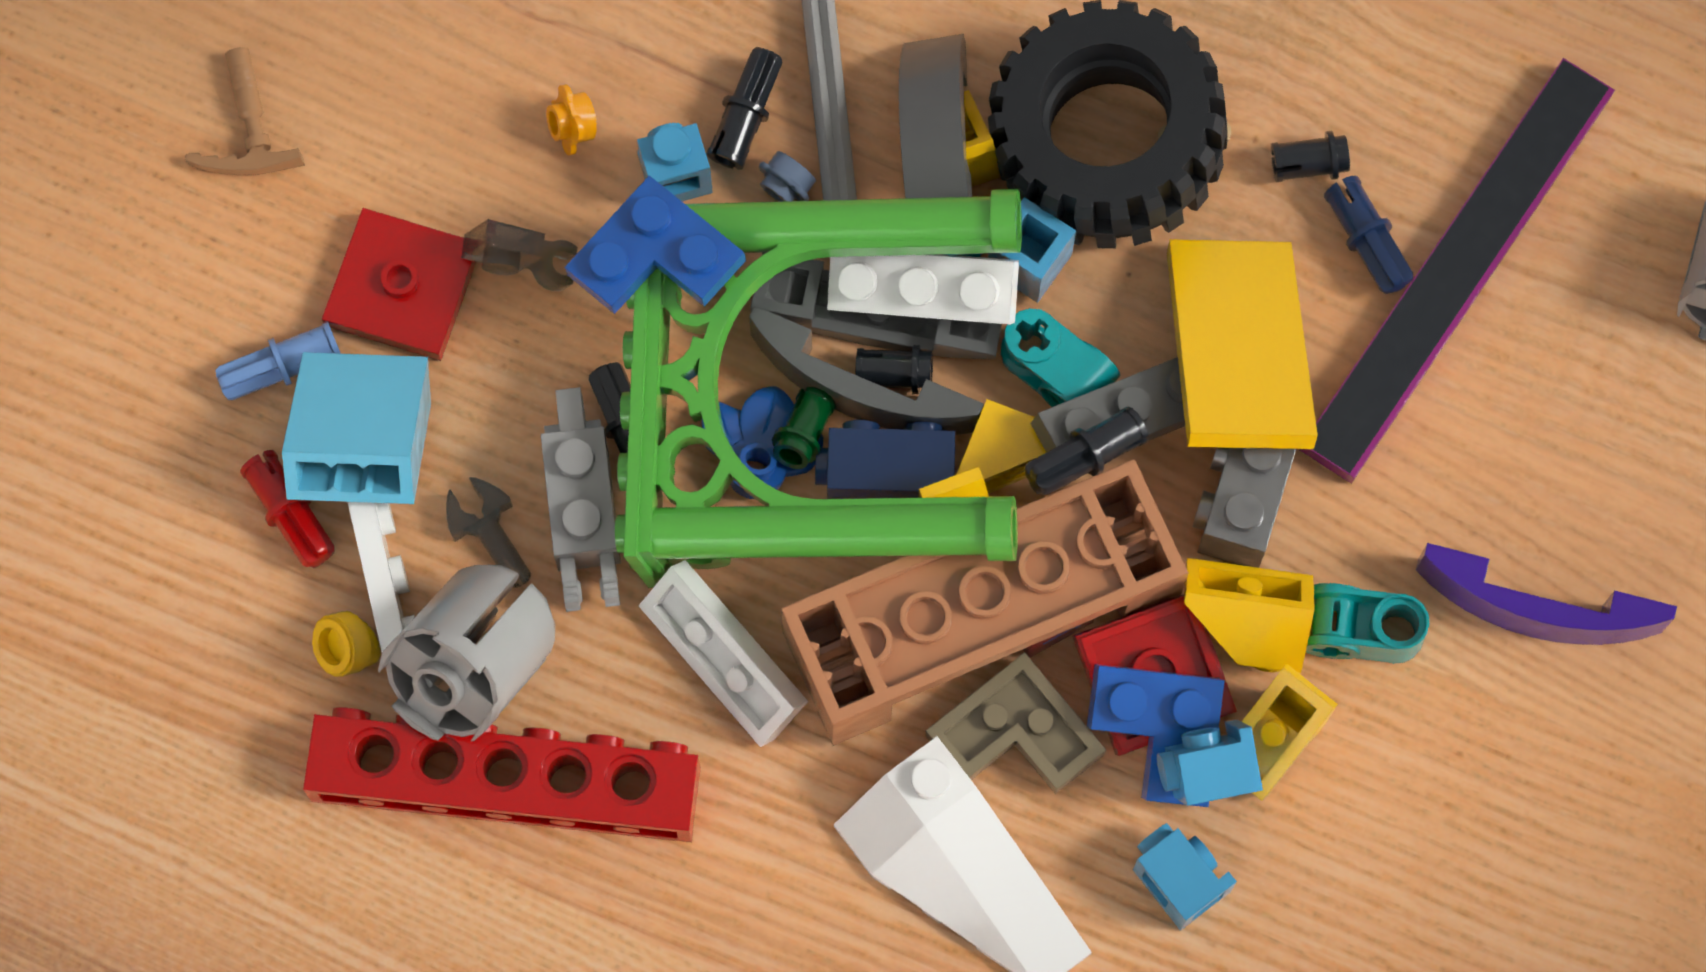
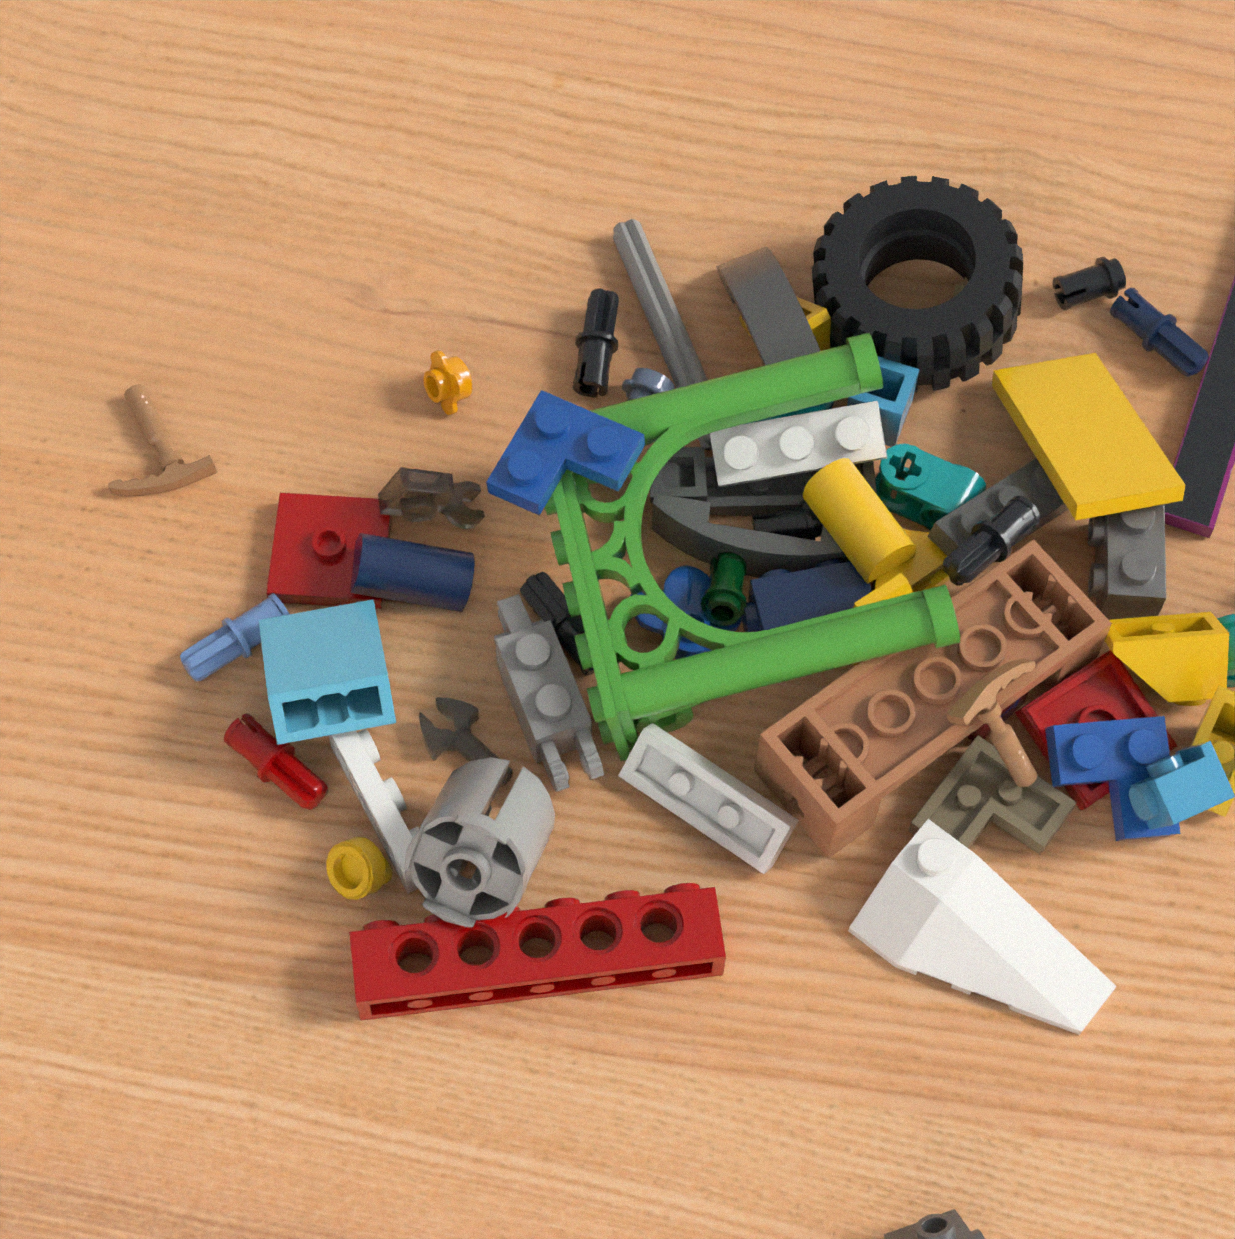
camera: 15 degrees left, 10 degrees down
dark azure brick [637,123,713,202] -> none
dark azure brick [1133,823,1237,931] -> none
none -> dark blue brick [350,533,475,612]
none -> yellow brick [803,458,917,584]
none -> medium nougat piece [945,659,1037,787]

